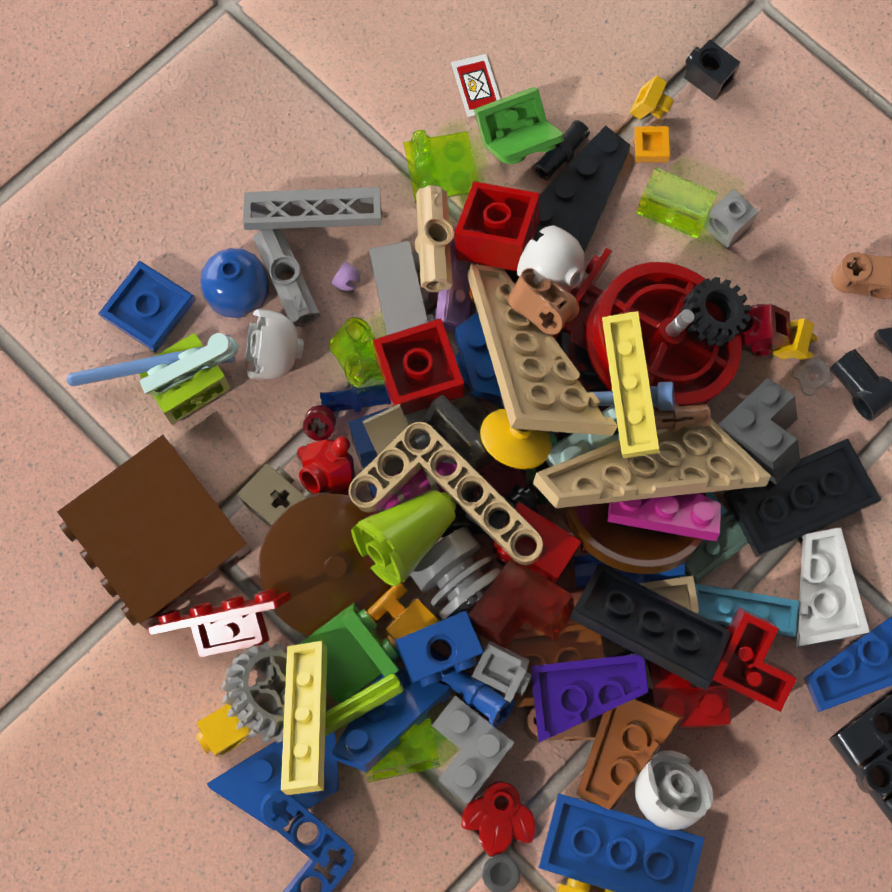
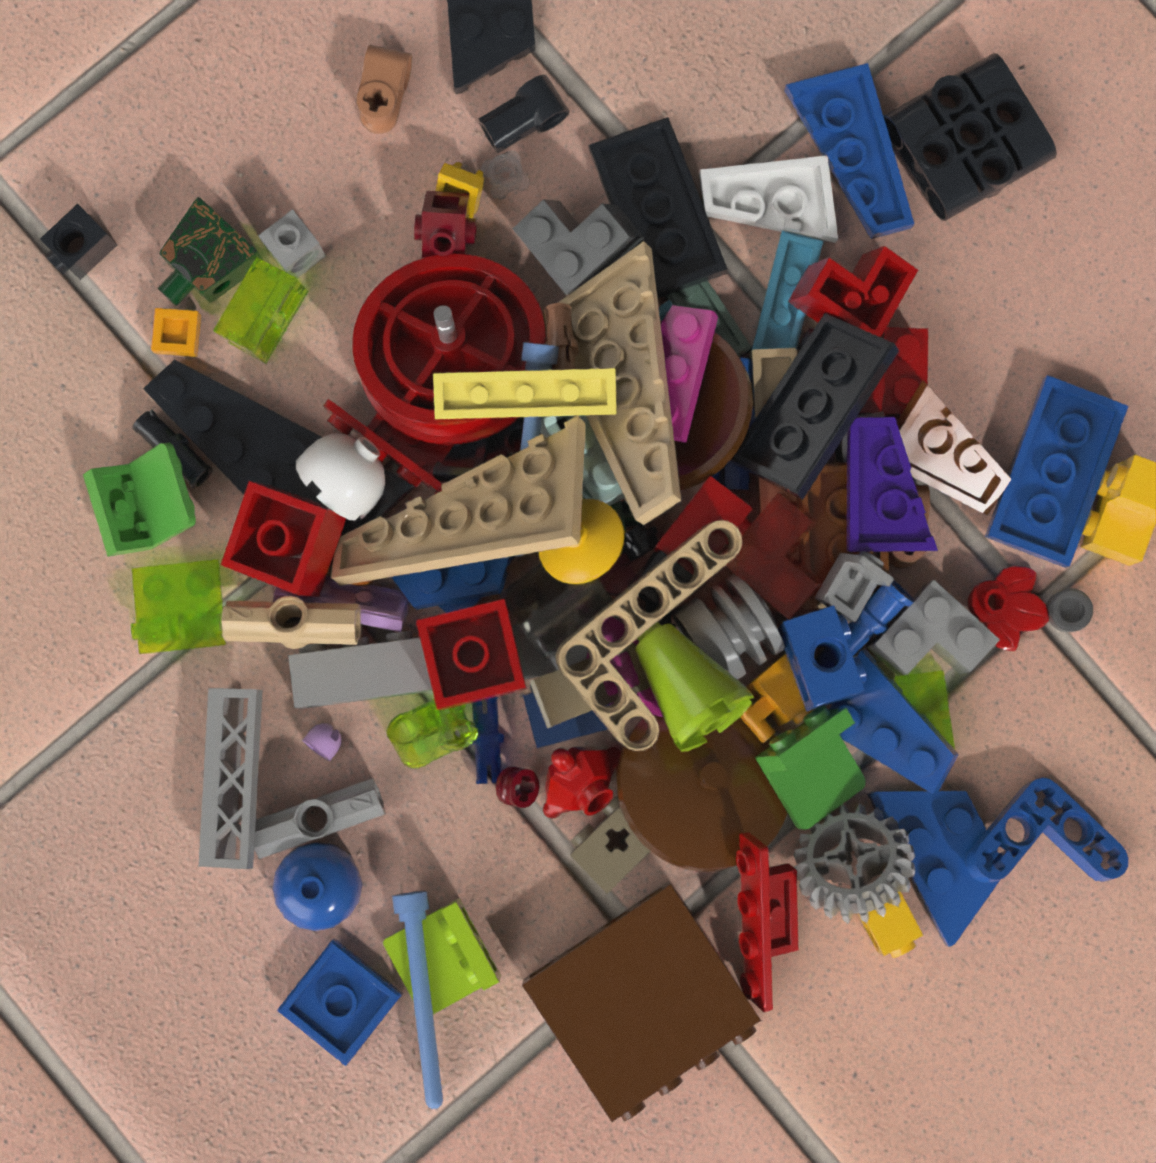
camera: 85 degrees left, 10 degrees up
light aqua plate [139,333,238,396] -> none
white cylinder [246,309,304,380] -> none
light yellow plate [281,641,327,795] -> none
lime axle [325,674,404,737] -> none
sticker [451,54,500,117] -> none
nougat piece [508,268,579,335] -> none
yellow tile [630,75,674,120] -> none
white cylinder [635,750,713,830] -> none
black tyre [681,277,751,347] -> none
none -> torso [157,197,265,306]

